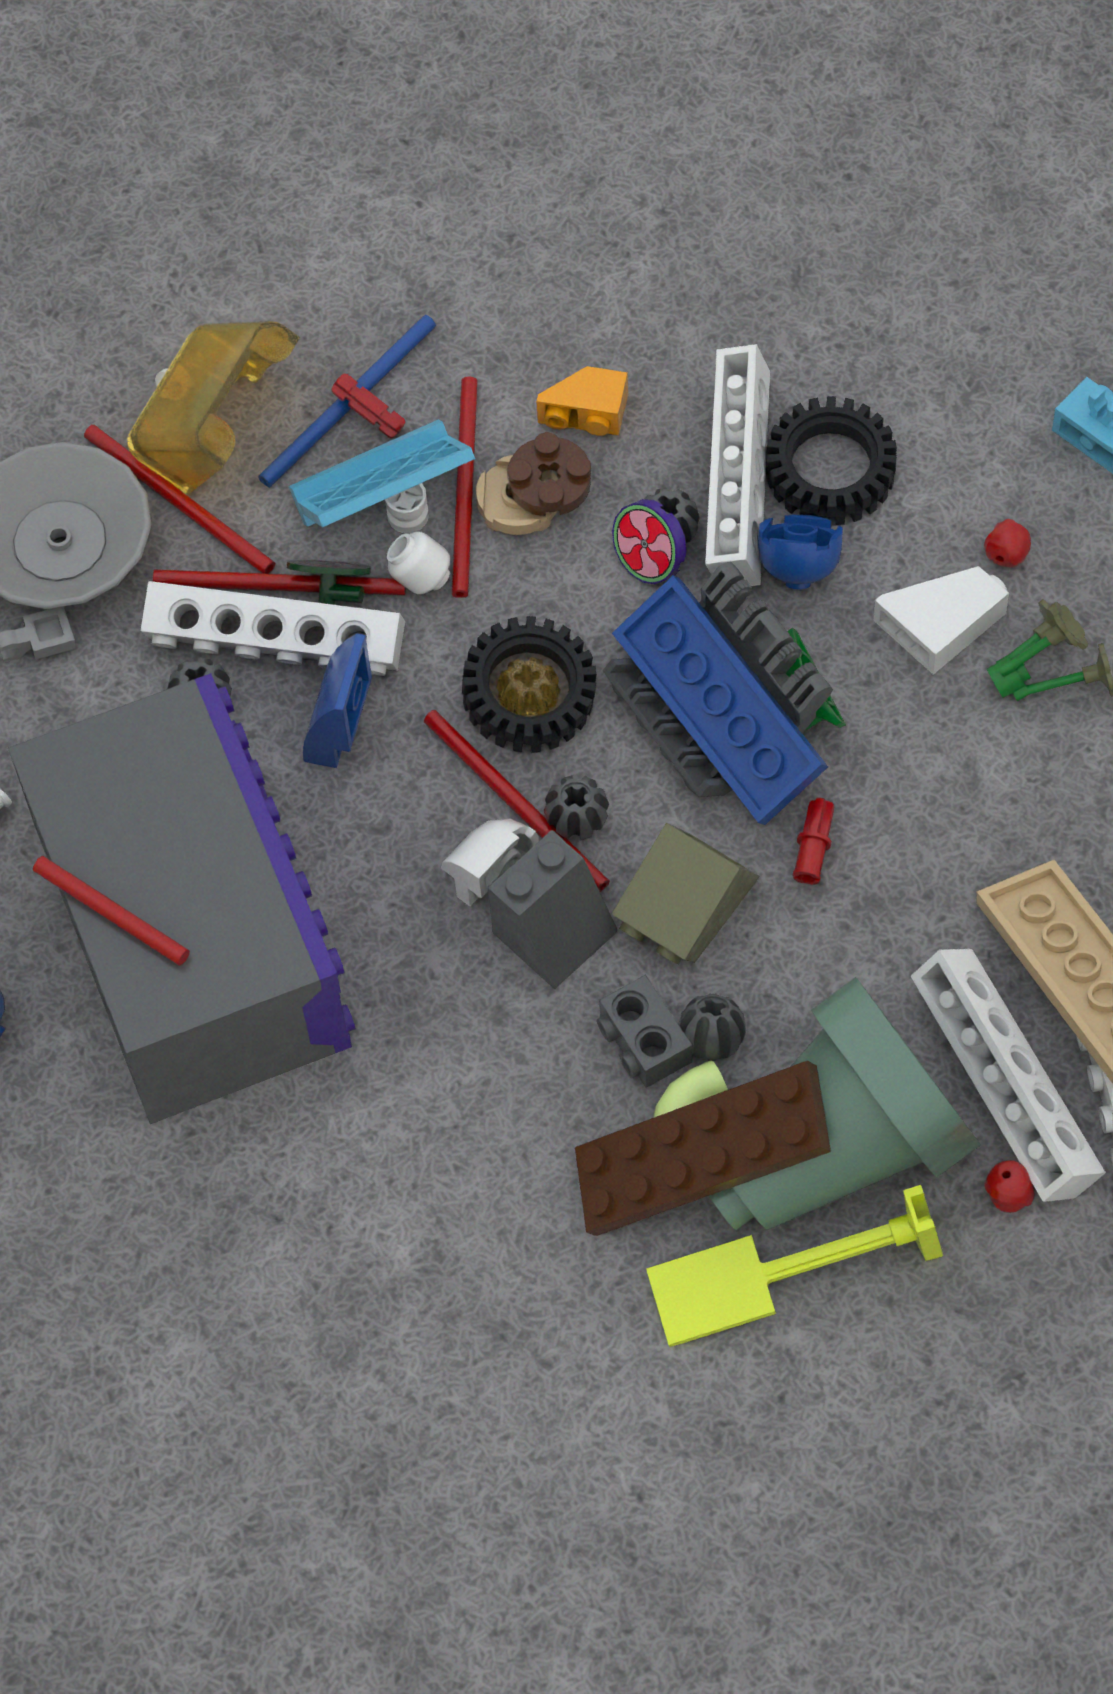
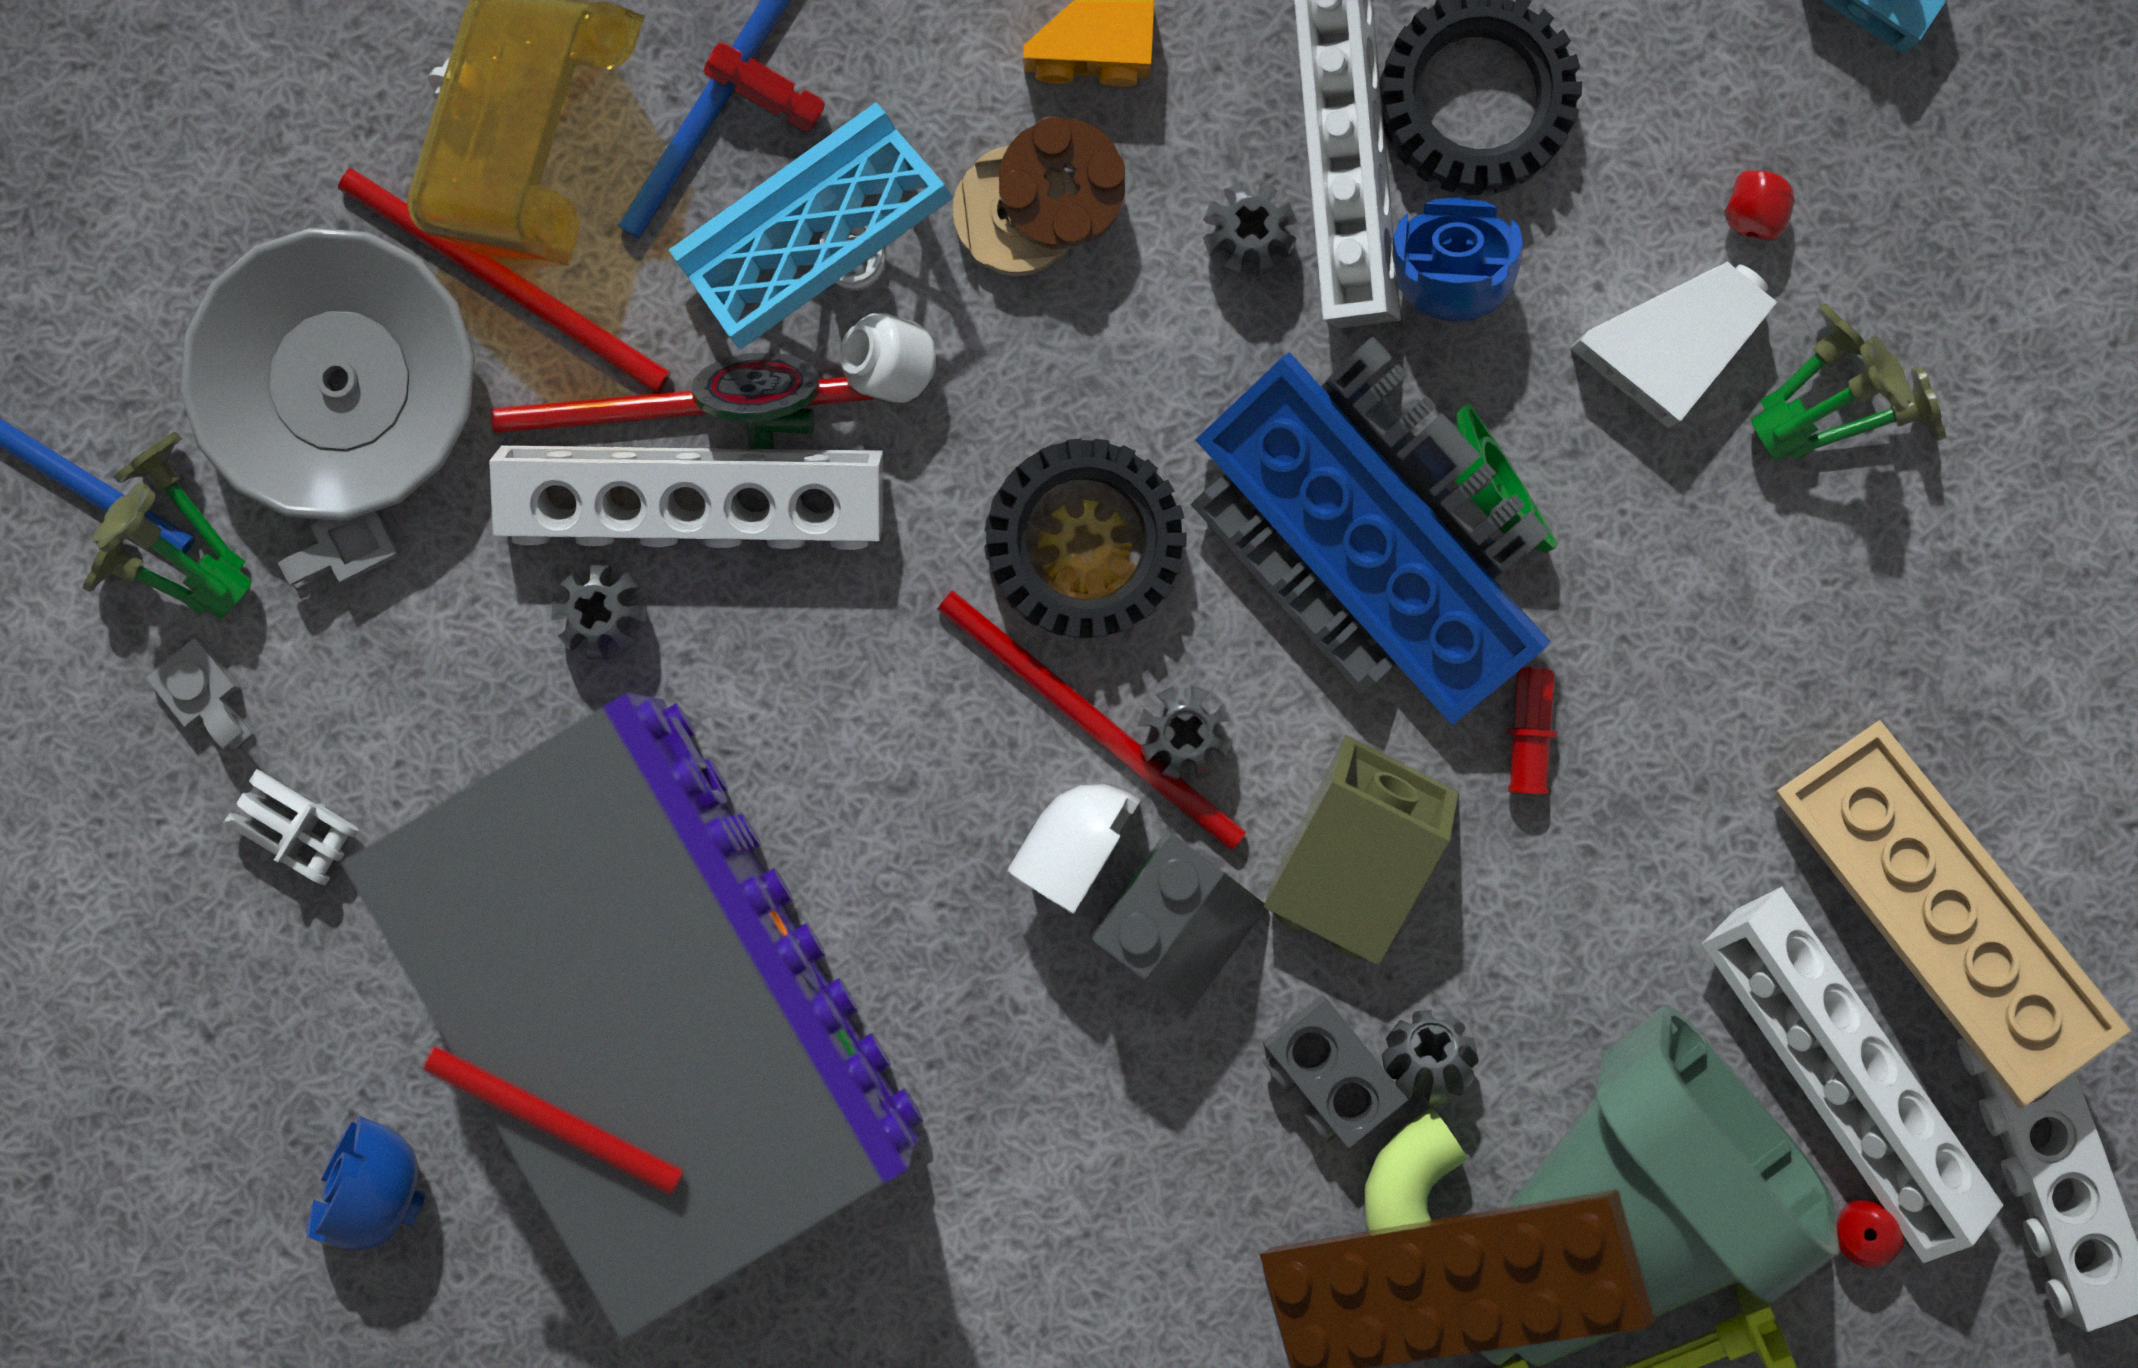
camera: 15 degrees left, 25 degrees up
blue slope [303,633,372,768] -> none
red piece [452,376,478,598] -> none
tile [612,499,687,584] -> none

